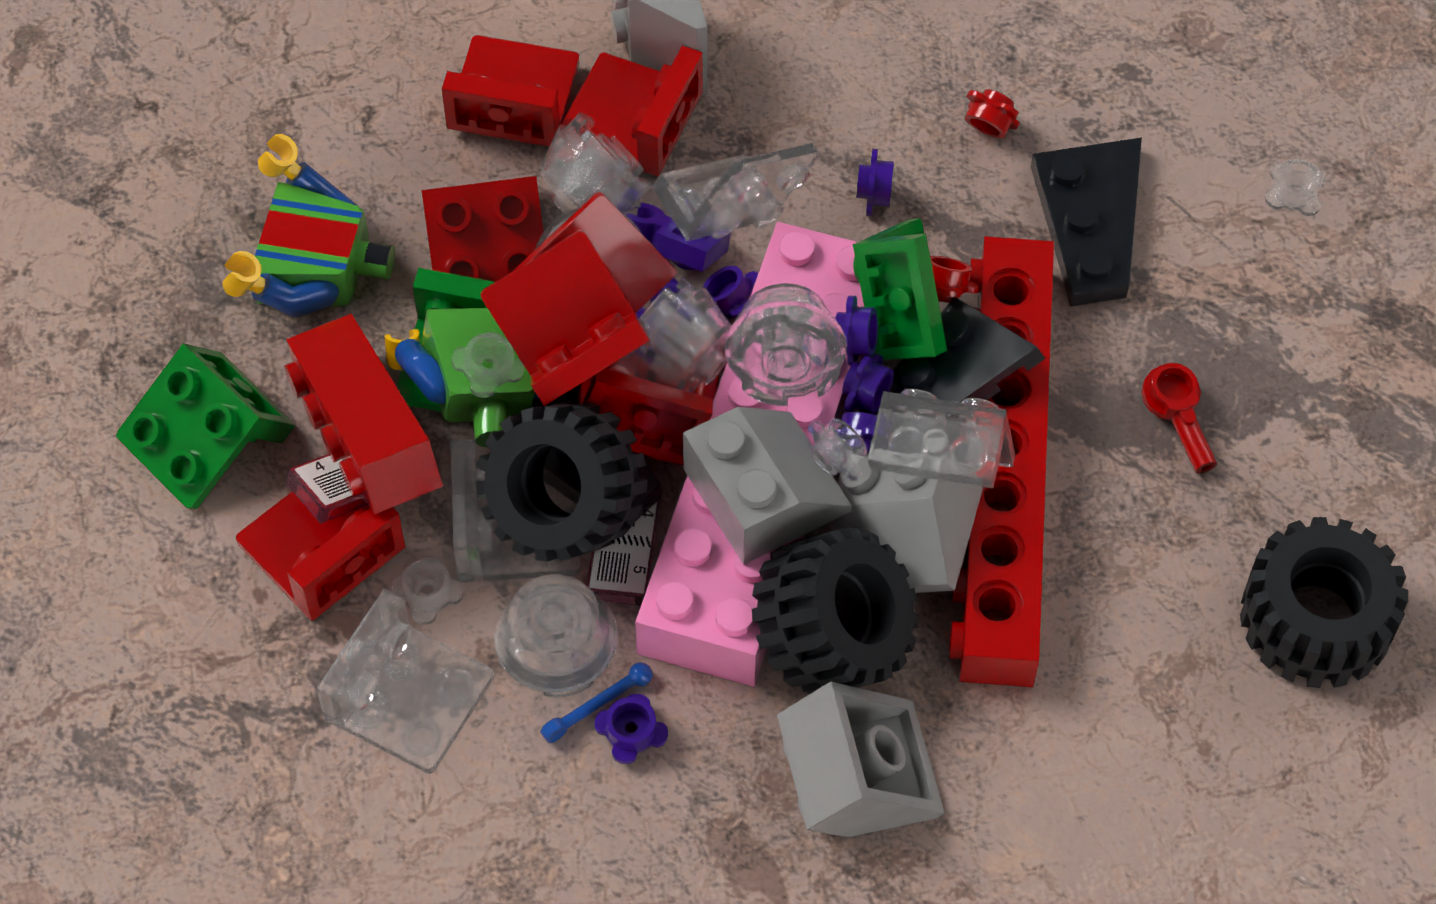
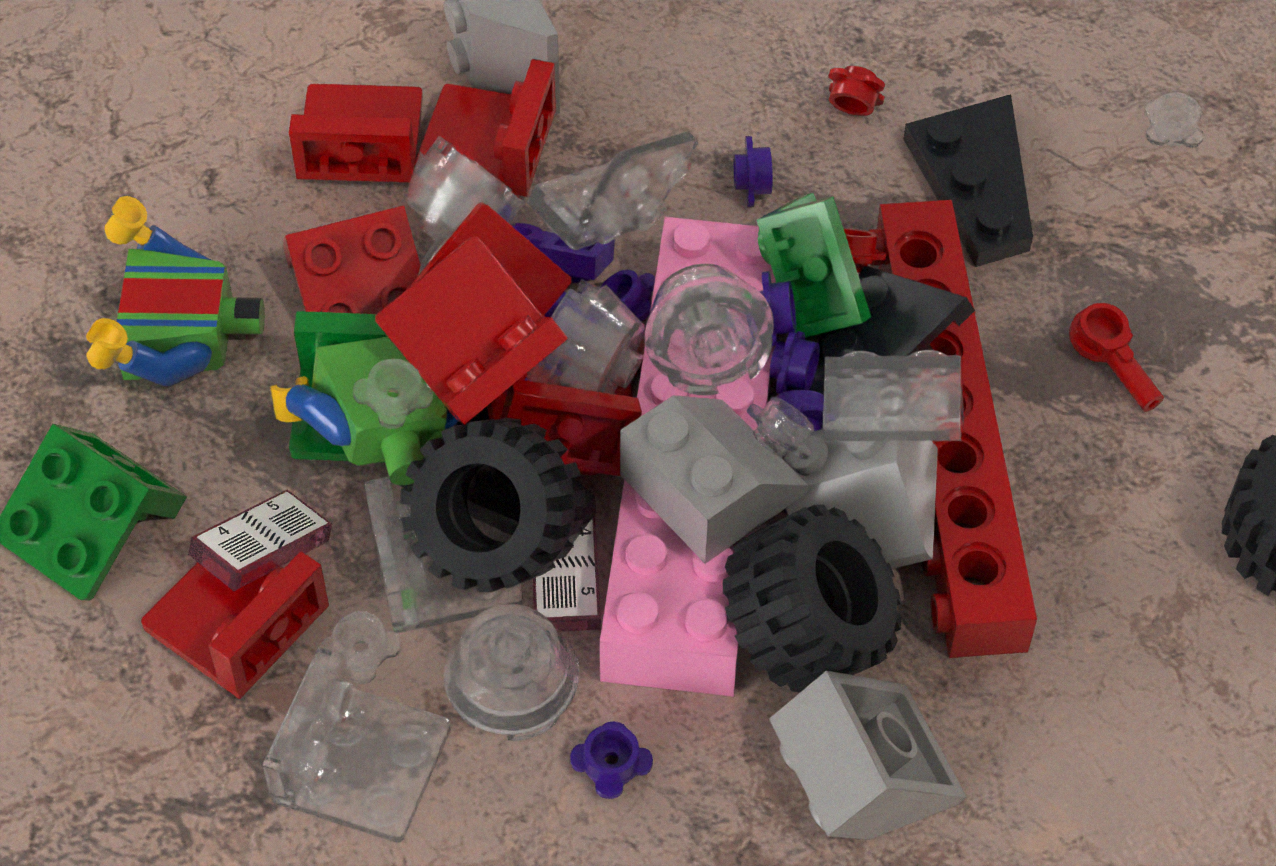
camera: 10 degrees left, 5 degrees down
red brick [284,313,443,515] -> none
blue hinge [540,662,653,743] -> none

